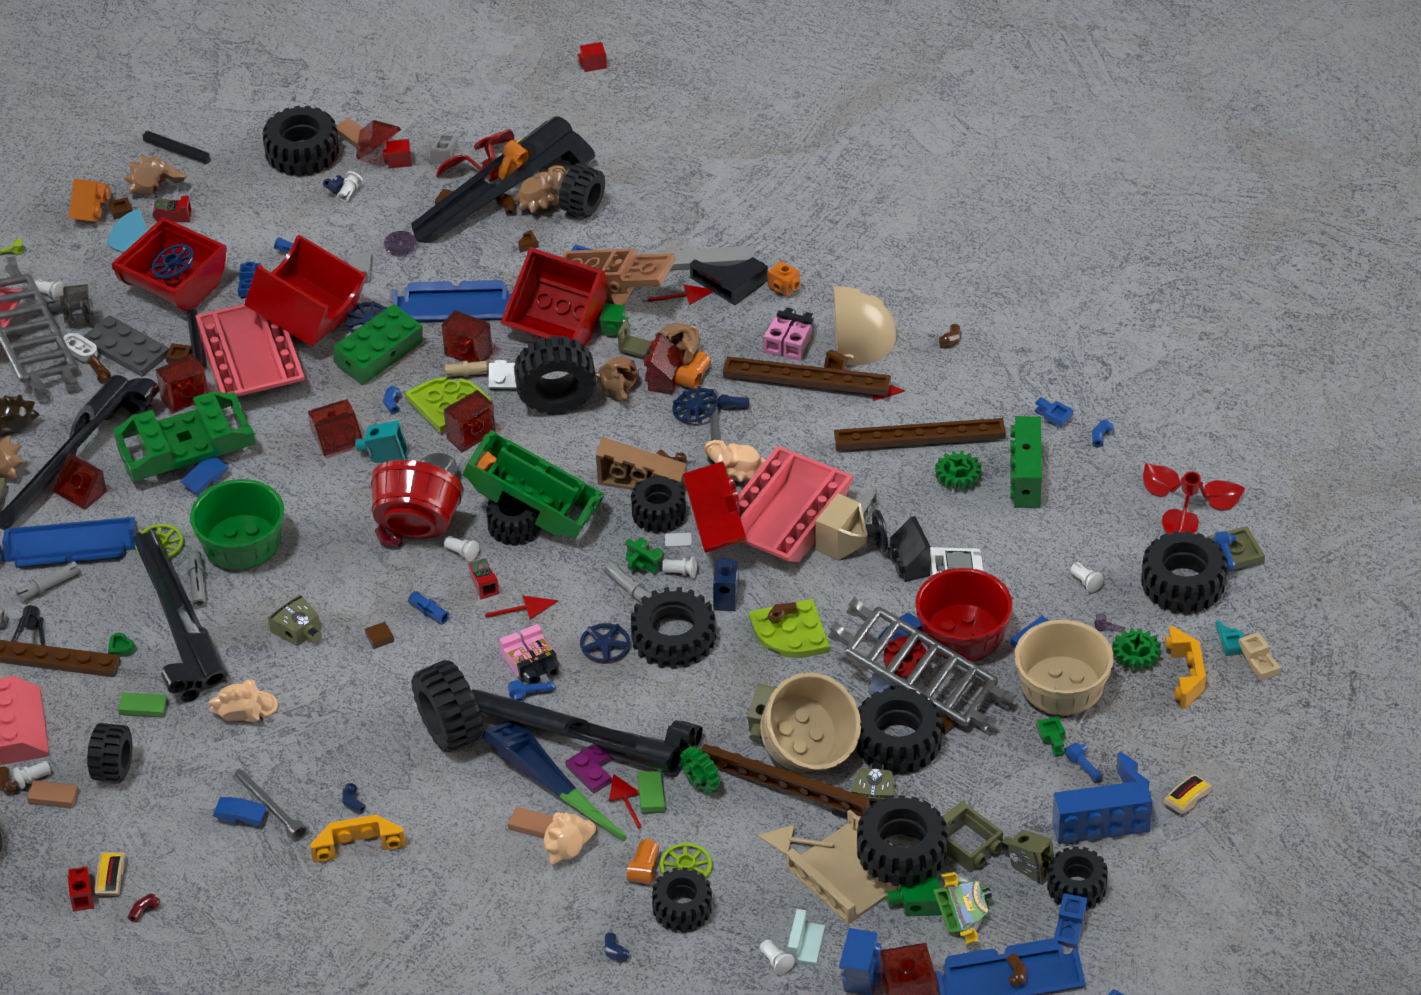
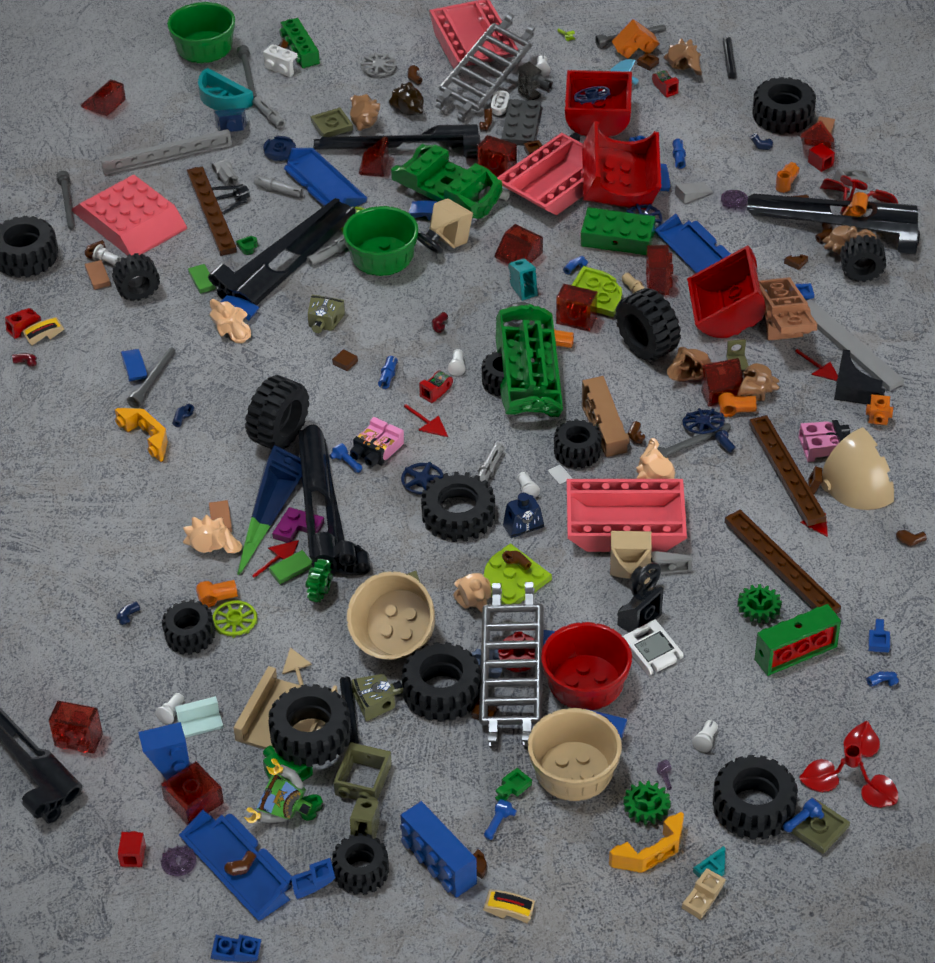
camera: 60 degrees right, 0 degrees up
white pin [337,171,363,202] -> none
red piece [371,460,464,539] -> none
green brick [600,303,628,337] -> none
green hips [625,537,664,575] -> none
red bracket [683,461,747,552] -> none
reddish brown plate [701,744,870,816] -> none
blue slope [1116,751,1150,788] -> none
none -> blue slope [221,295,259,320]
none -> tan piece [417,198,473,254]
none -> light nougat head [453,573,492,612]
none -> dark grey piece [595,25,666,48]
none -> orange piece [776,162,800,193]

